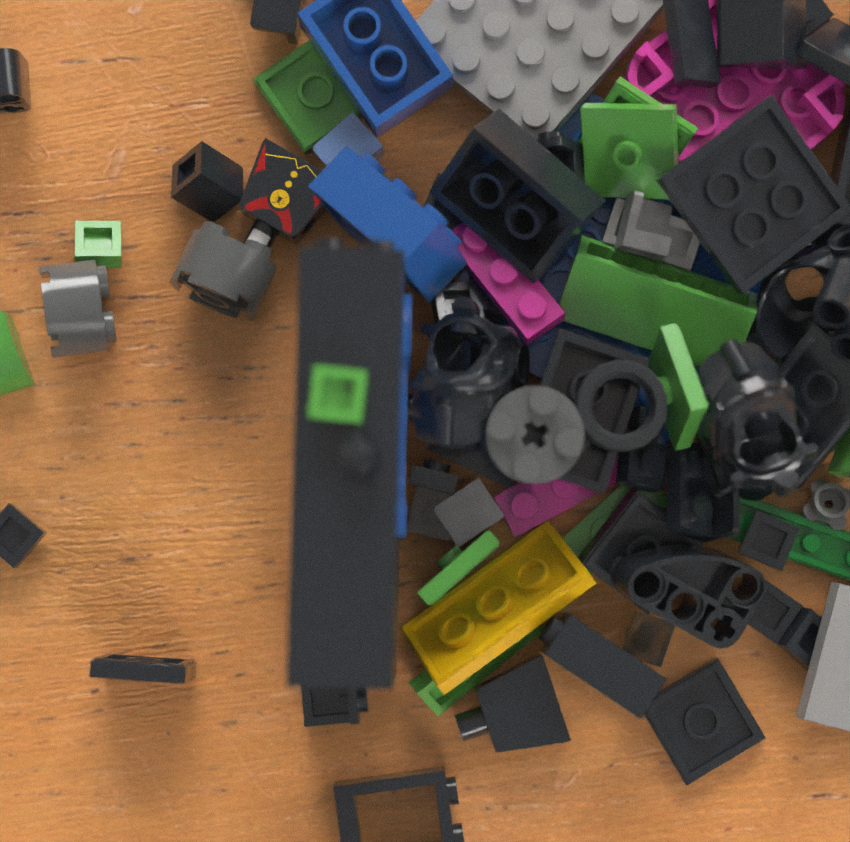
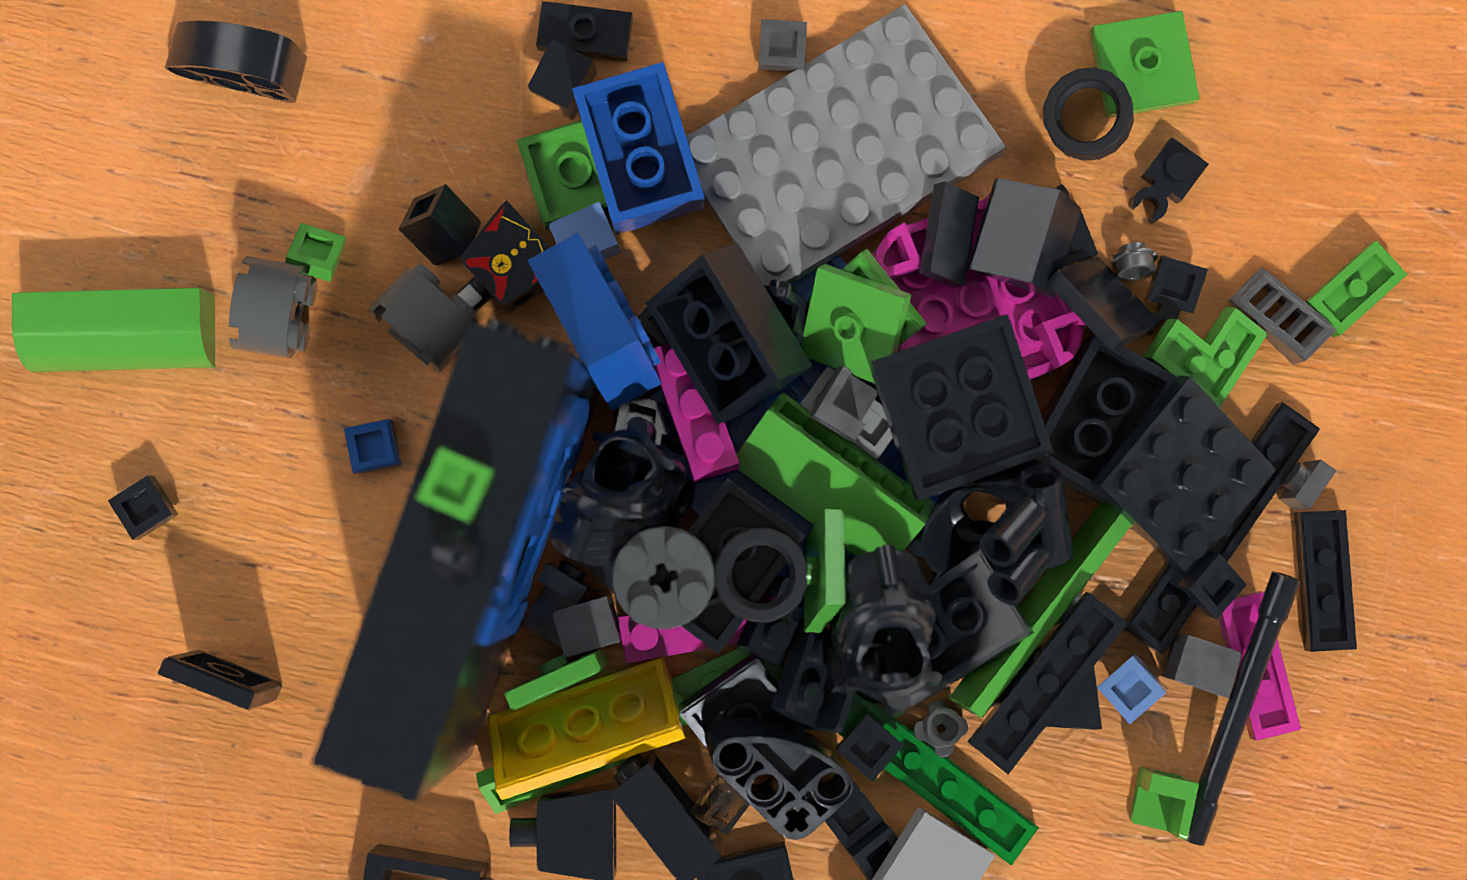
camera: 15 degrees right, 0 degrees up
none -> blue tile [344,419,402,474]

